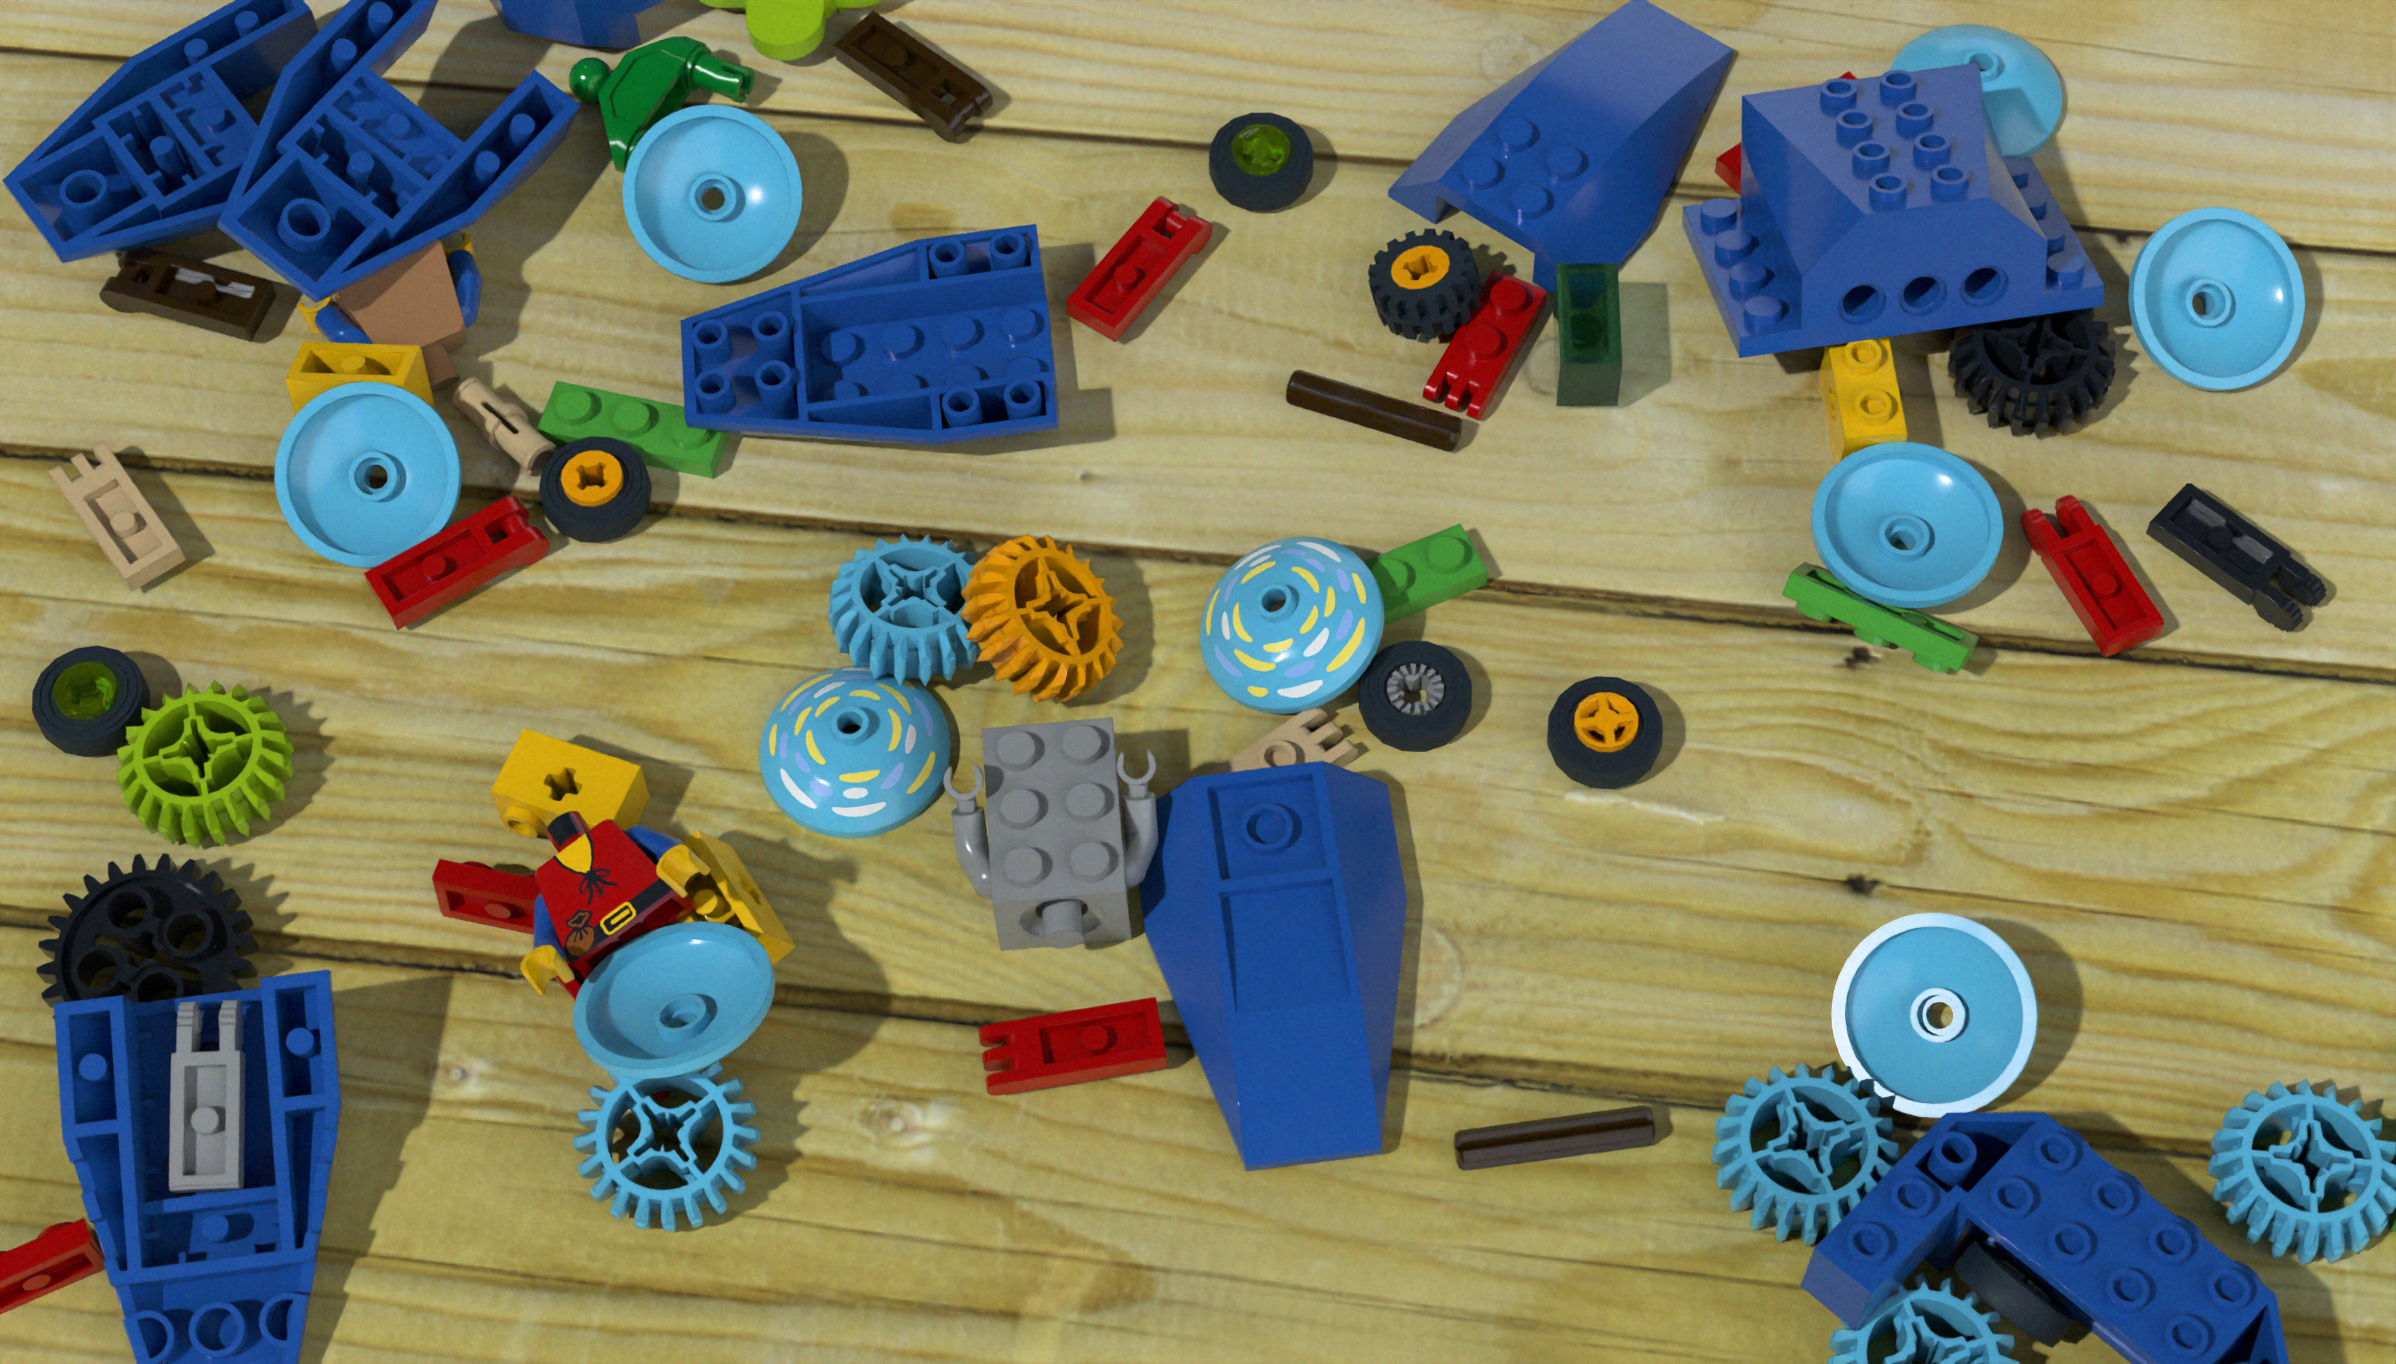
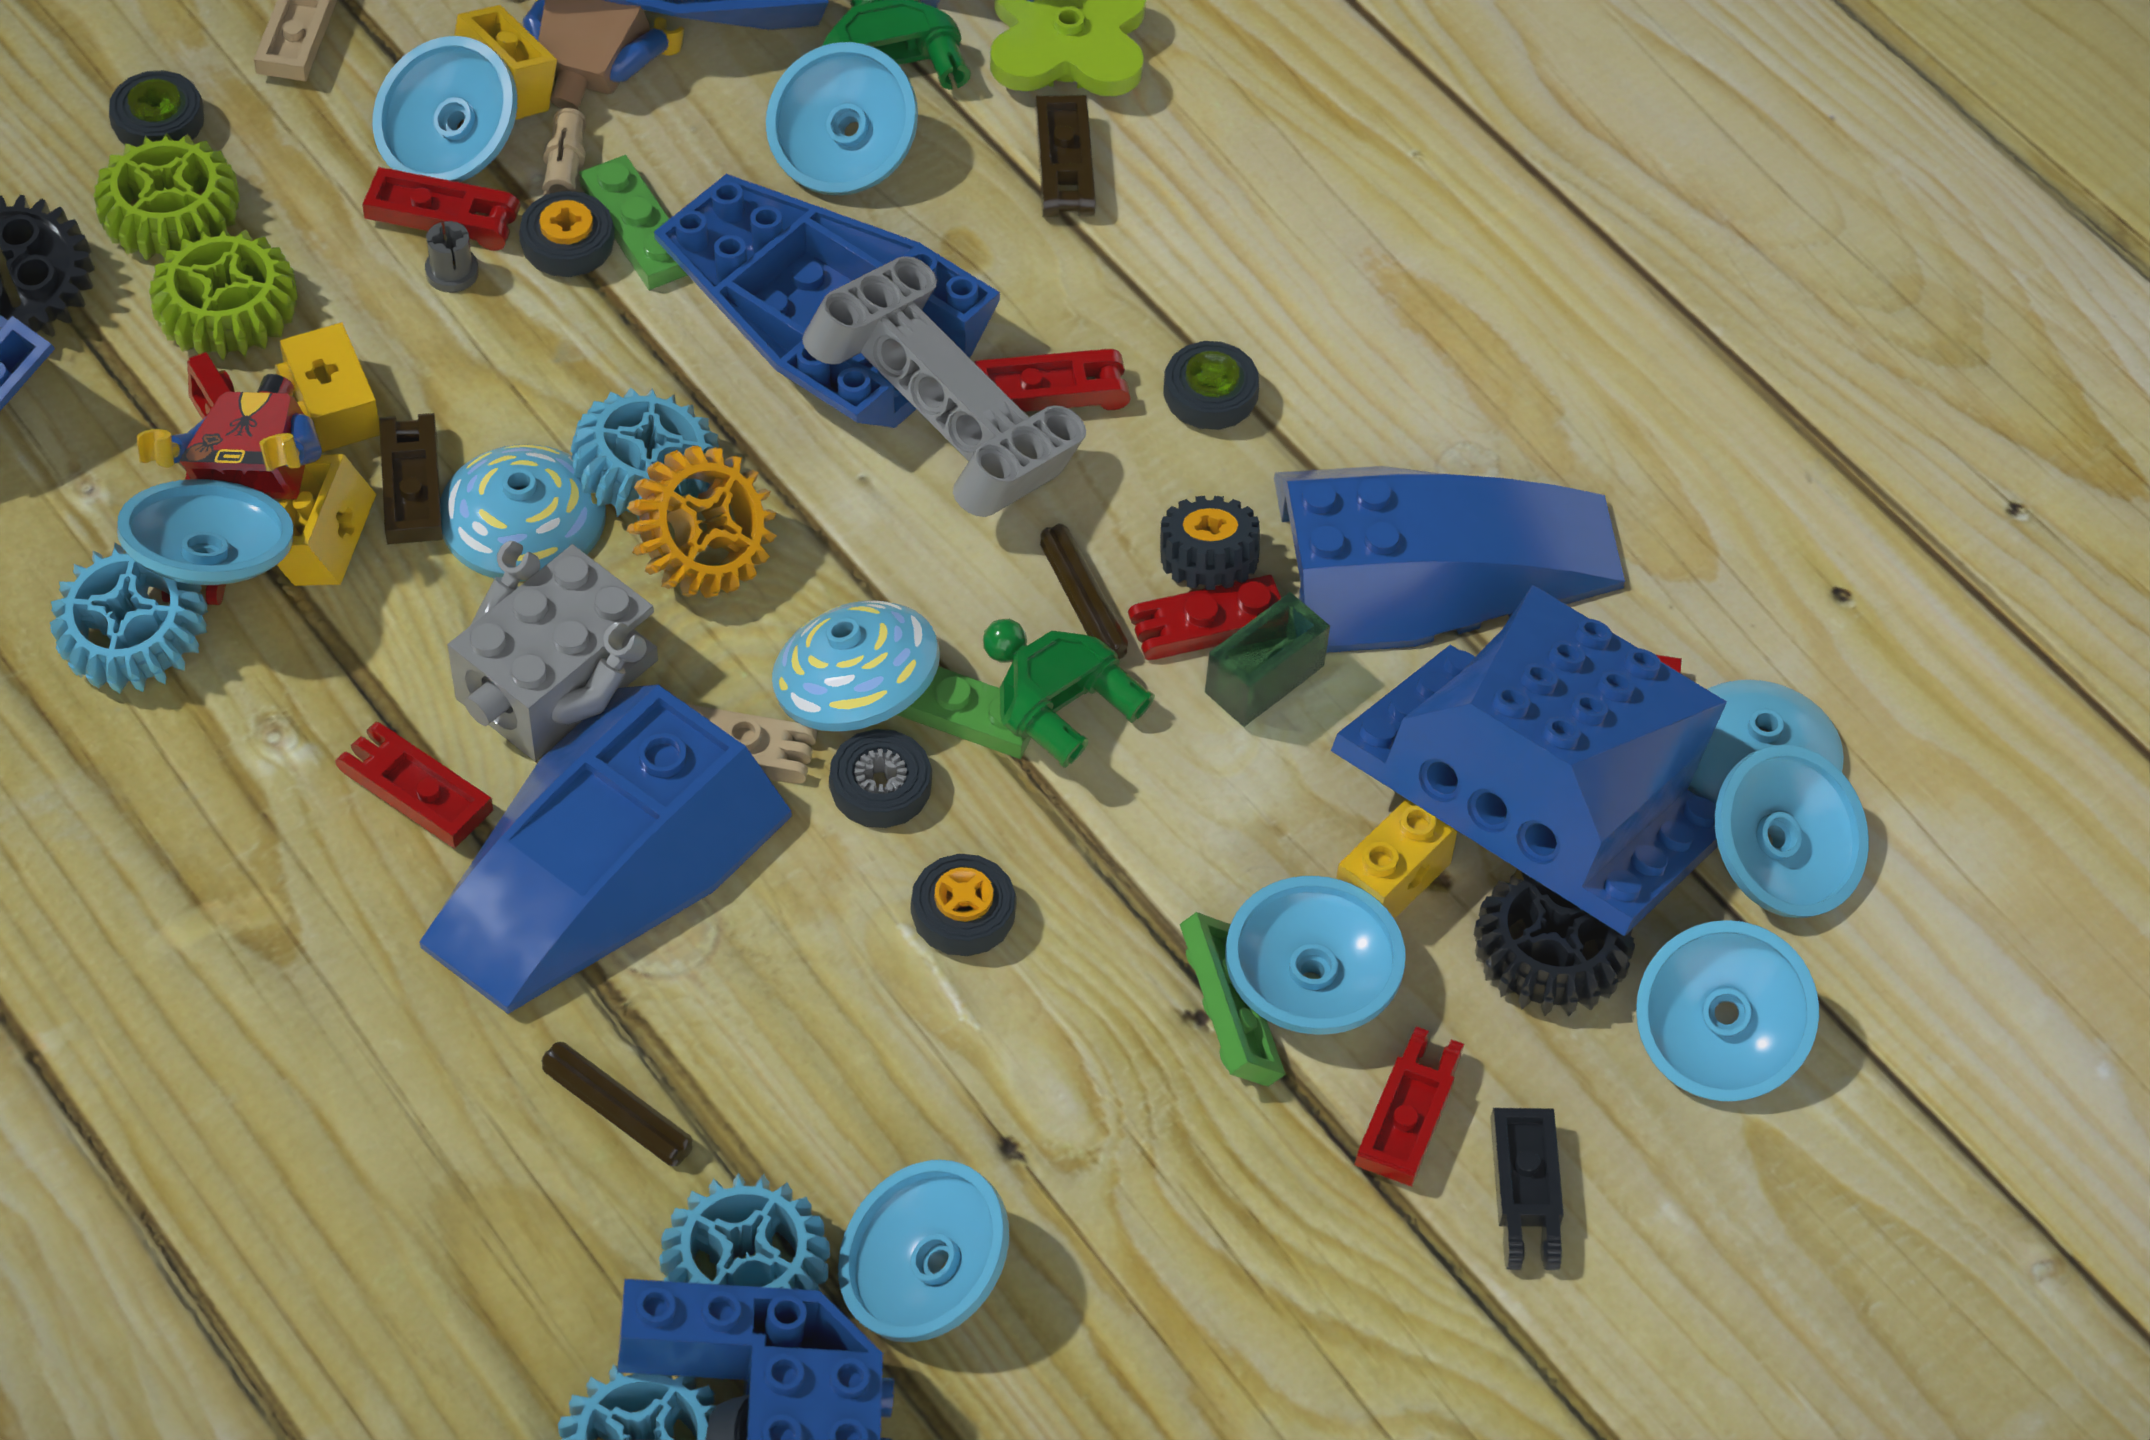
camera: 40 degrees right, 5 degrees down
none -> lime gear [149,227,298,361]
none -> dark brown plate [379,413,443,545]
none -> dark grey bush [425,221,479,293]
none -> light grey beam [802,256,1086,517]
none -> green connector [983,618,1155,768]
none -> medium azure dish [1715,745,1869,918]

